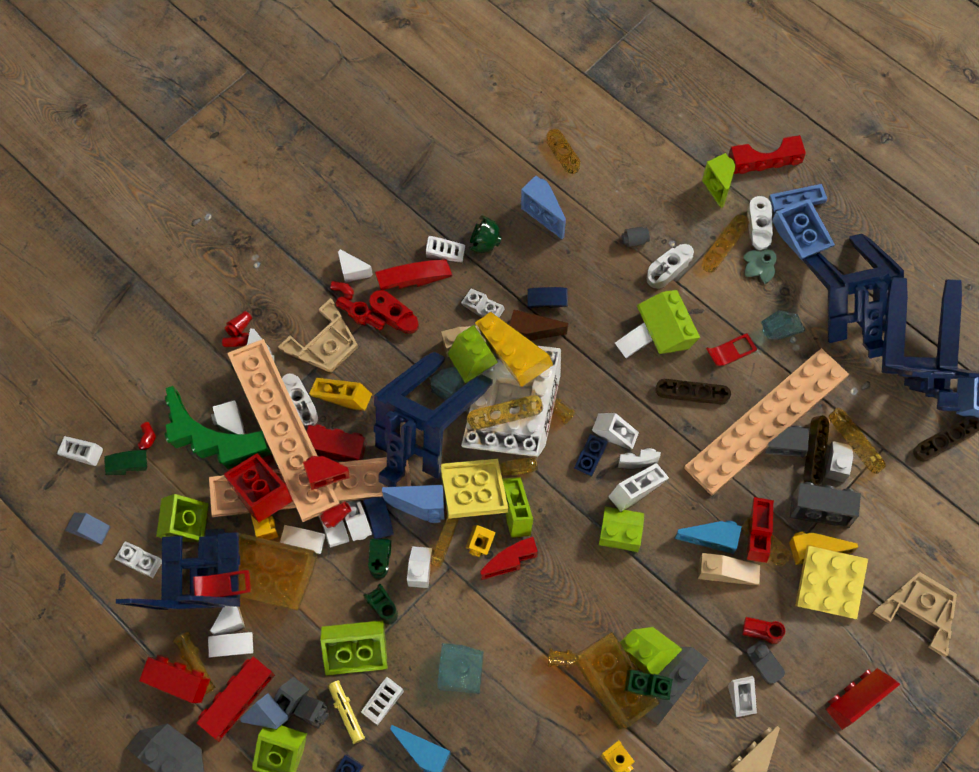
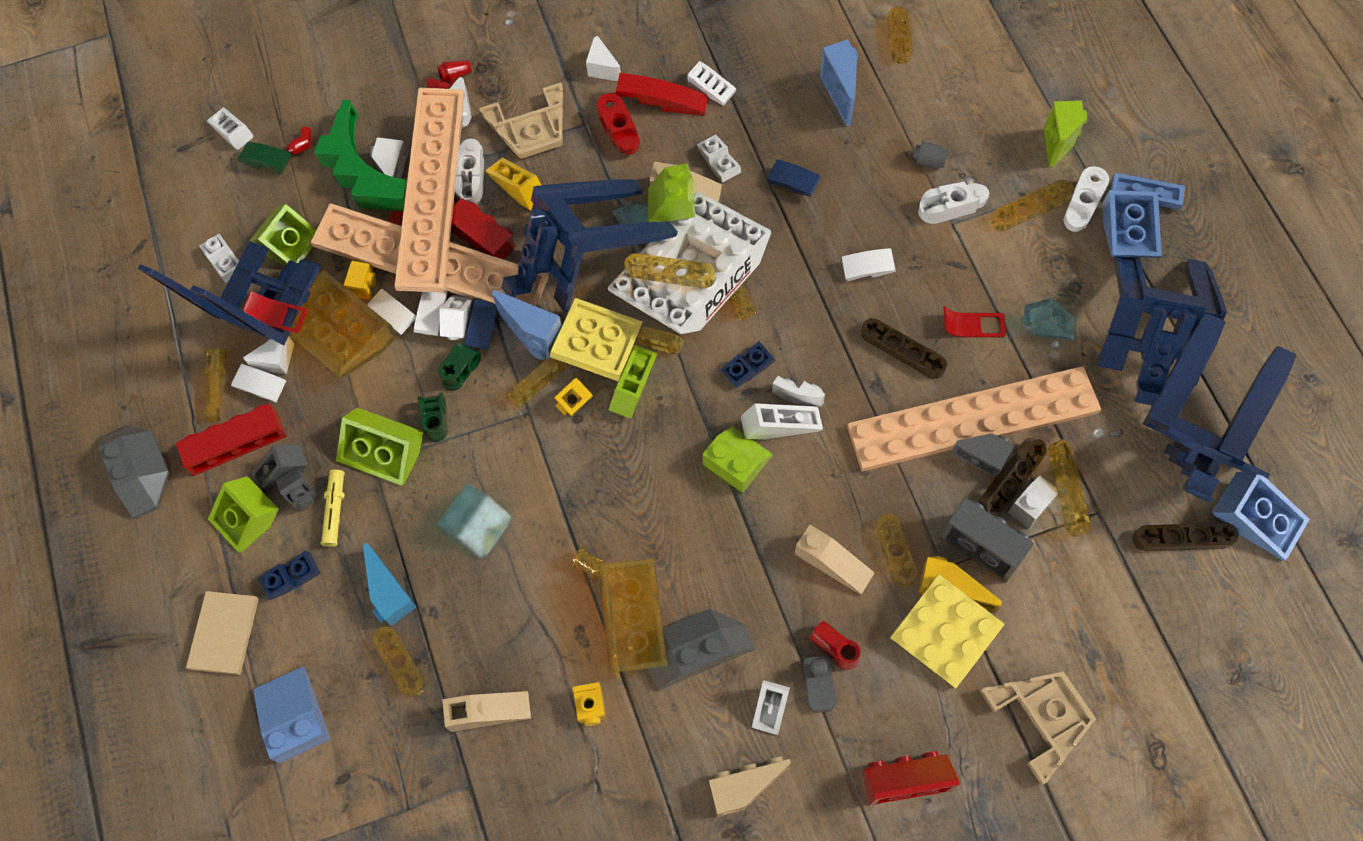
camera: 30 degrees right, 0 degrees up
sand blue slope [65,512,110,545] -> none
red brick [139,654,210,703] -> none
red slope [223,453,293,523] -> none
sand blue slope [240,693,288,729] -> none
red slope [303,456,350,490] -> none
red cone [320,501,351,528] -> none
red arm [330,281,354,300] -> none
red axle [335,296,386,330] -> none
white slope [361,677,404,726] -> none
white slope [407,546,432,588] -> none
dark green cylinder [469,215,502,253] -> none
yellow wedge [475,312,553,387] -> none
red slope [480,537,538,580] -> none
reddish brown slope [509,310,569,341] -> none
white slope [592,413,639,449] -> none
lime slope [618,627,682,675] -> none
dark green slope [624,669,673,700] -> none
lime slope [637,290,700,354] -> none
dark azure slope [675,521,742,554] -> none
red arch [728,135,806,174] -> none
sand green plate [743,249,777,284] -> none
red slope [747,497,774,563] -> none

